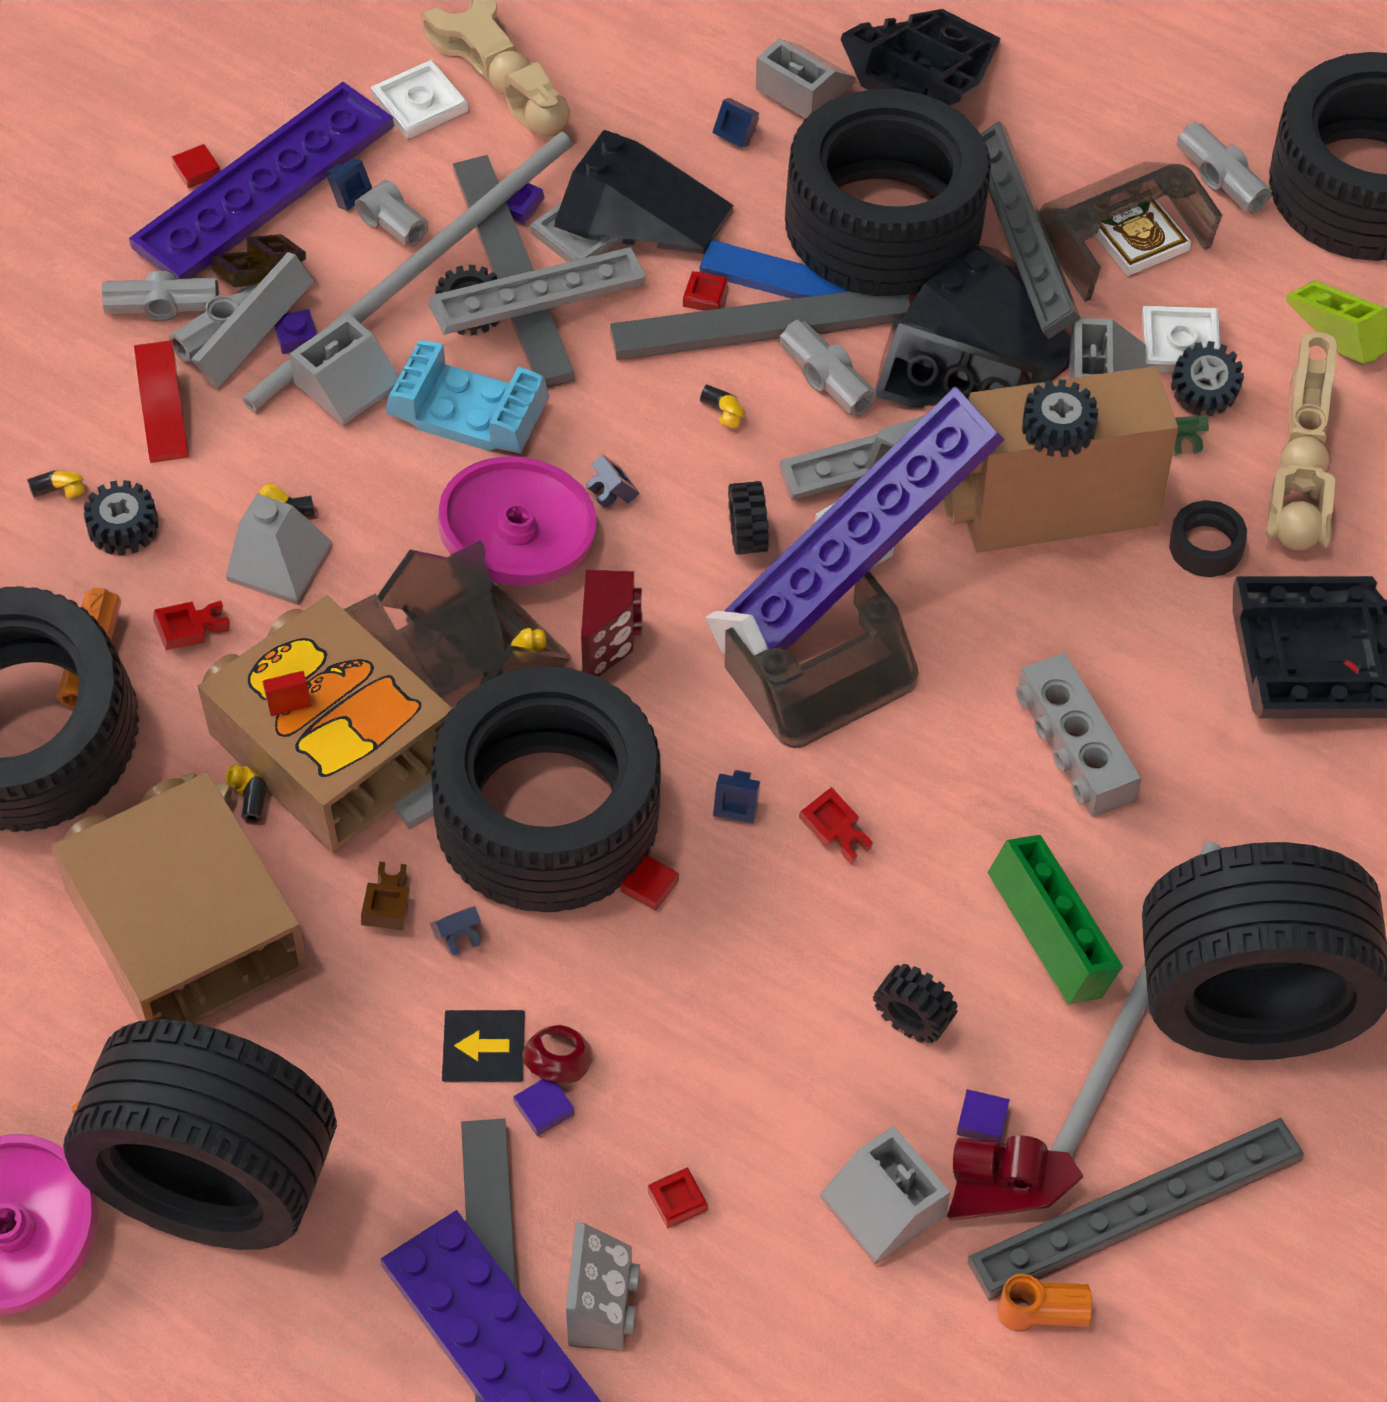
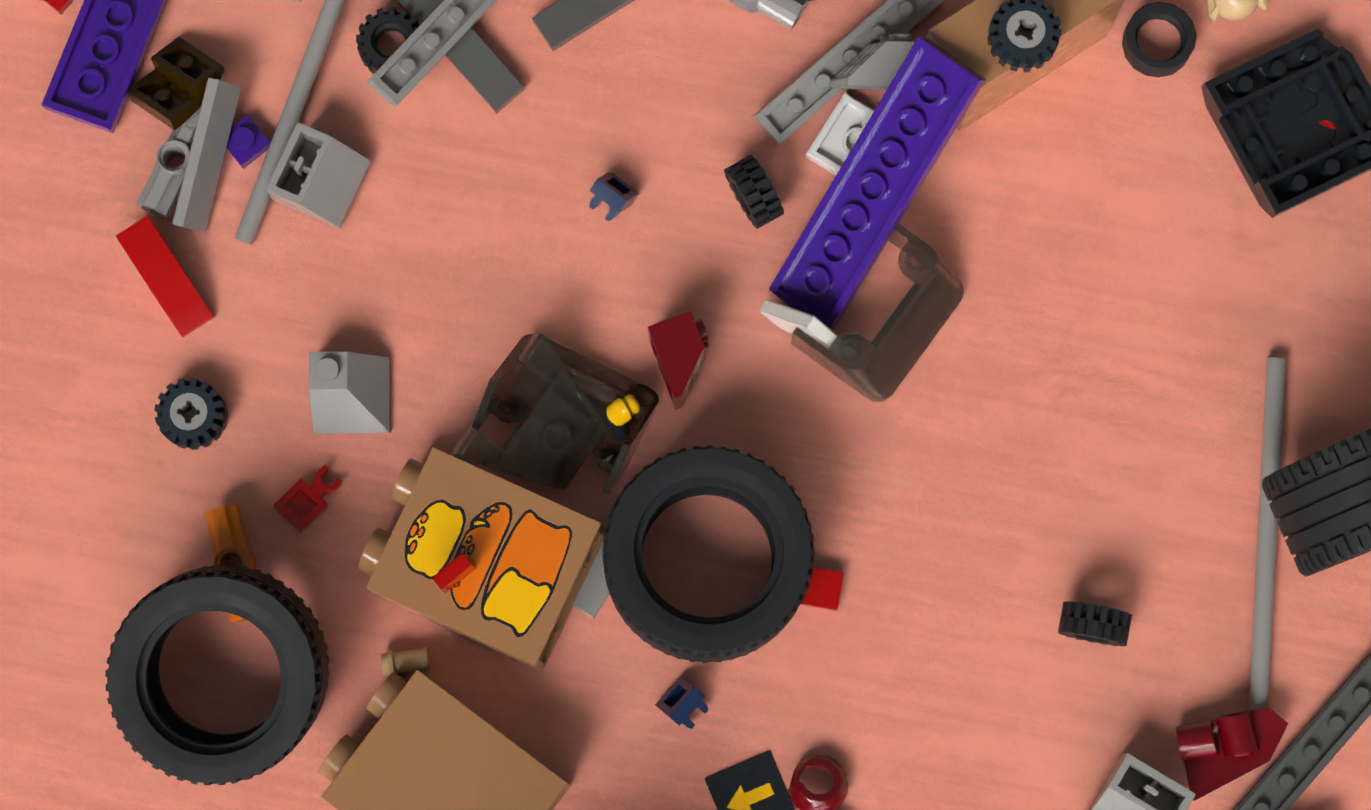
camera: 20 degrees left, 25 degrees up
arm [27,470,86,499] -> none
light grey piece [102,270,219,321] -> none
black arm [225,765,267,822] -> none
arm [258,483,314,516] -> none
reddish brown plate [361,861,410,930] -> none
medium azure plate [386,340,550,453] -> none
dark pink dish [438,456,597,586] -> none
yellow arm [700,384,745,429] -> none
dark blue tile [713,770,760,824] -> none
red plate [799,787,873,864] -> none
dark purple tile [957,1089,1010,1143] -> none
green brick [987,834,1123,1005] -> none
light grey brick [1016,652,1141,817] -> none

